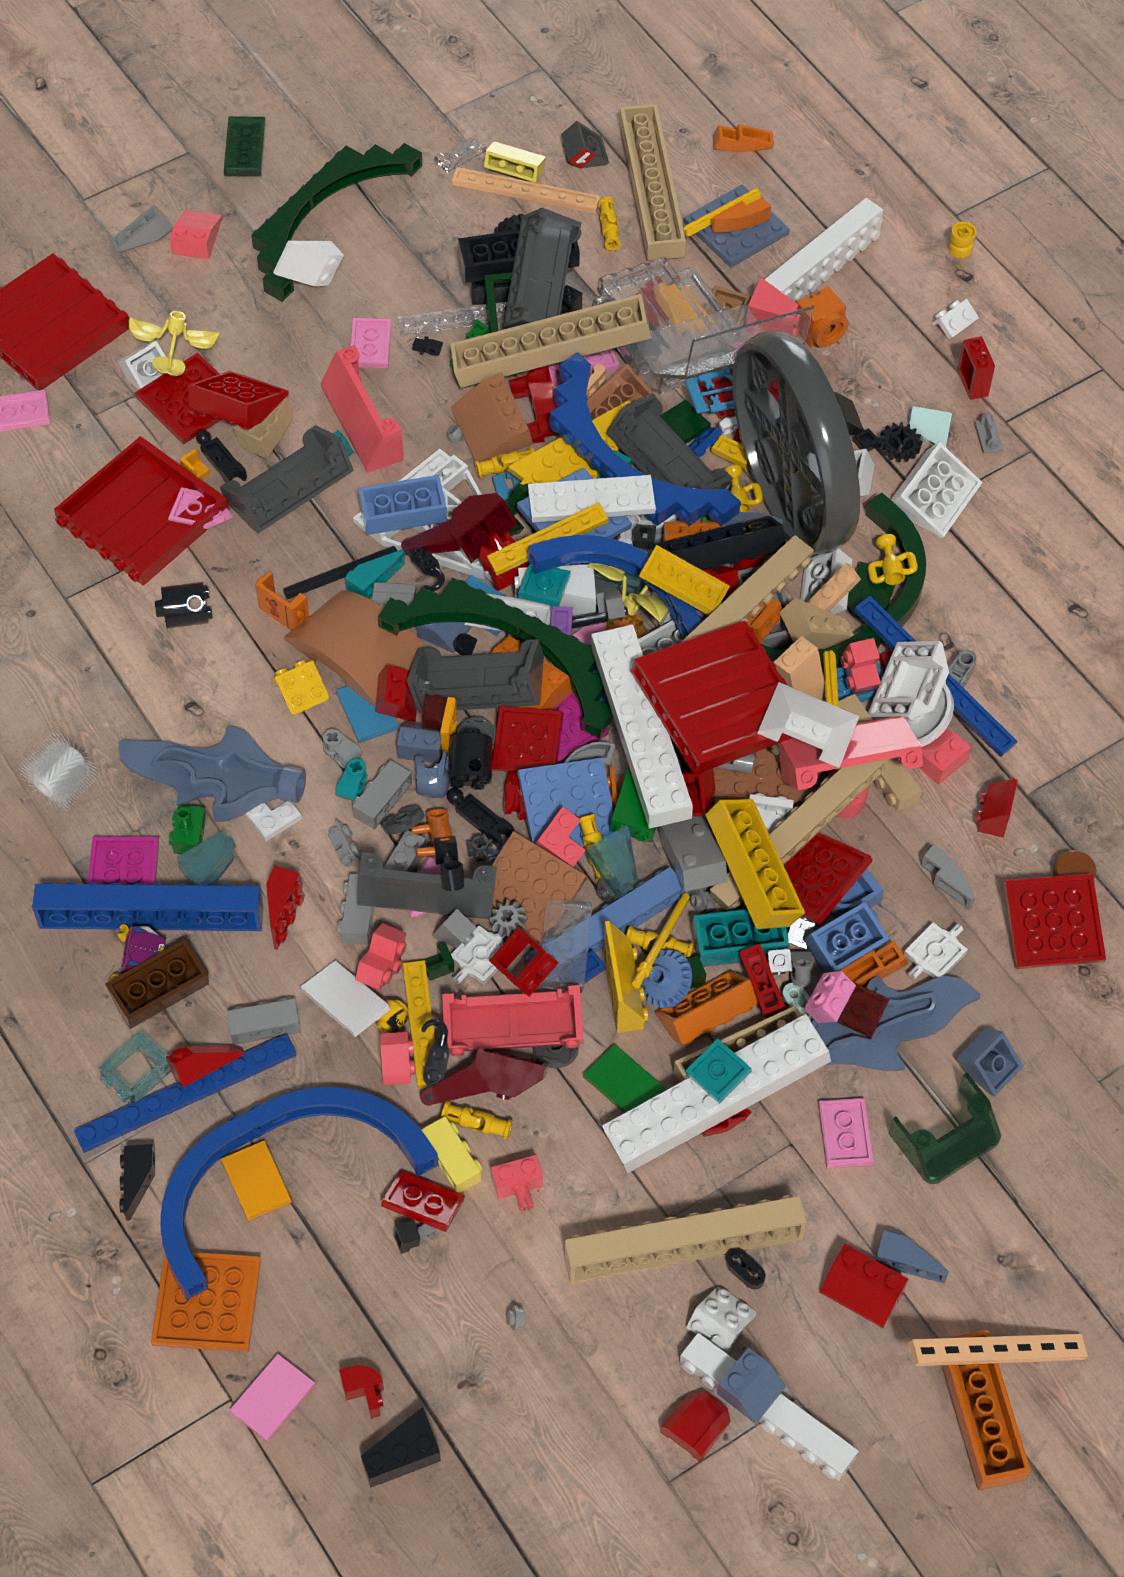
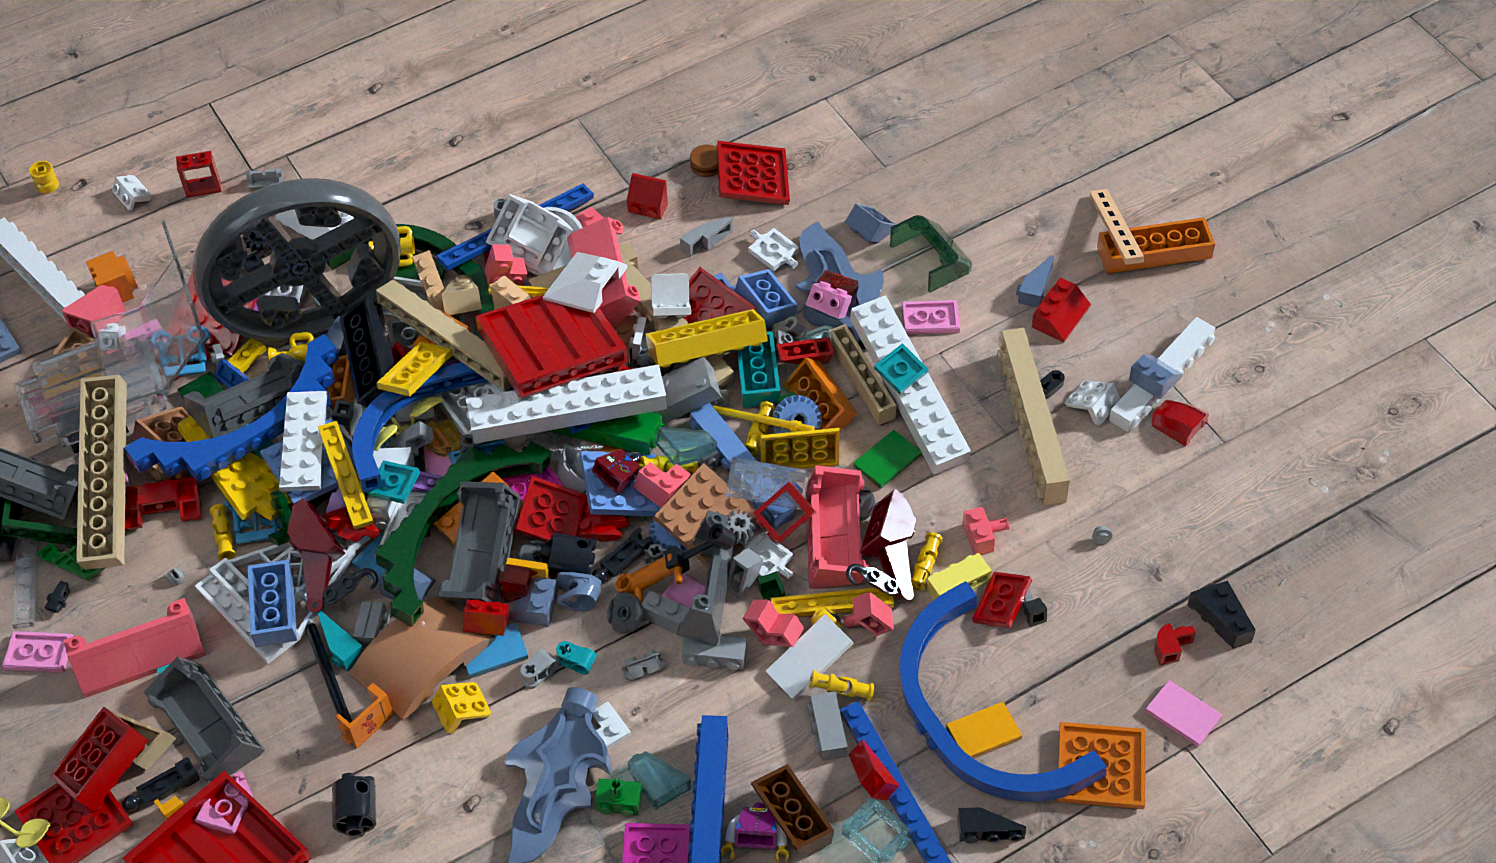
camera: 85 degrees left, 5 degrees down
red slope [266,865,305,950] -> none
light grey brick [352,760,412,830] -> none
nougat slope [451,373,533,462] -> none
black tile [453,633,478,655] -> none
orange slope [840,941,909,991] -> none
none -> white bracket [98,323,126,350]
none -> dark red torso [592,450,640,495]
none -> white bracket [651,273,691,318]
none -> yellow piece [809,670,874,701]

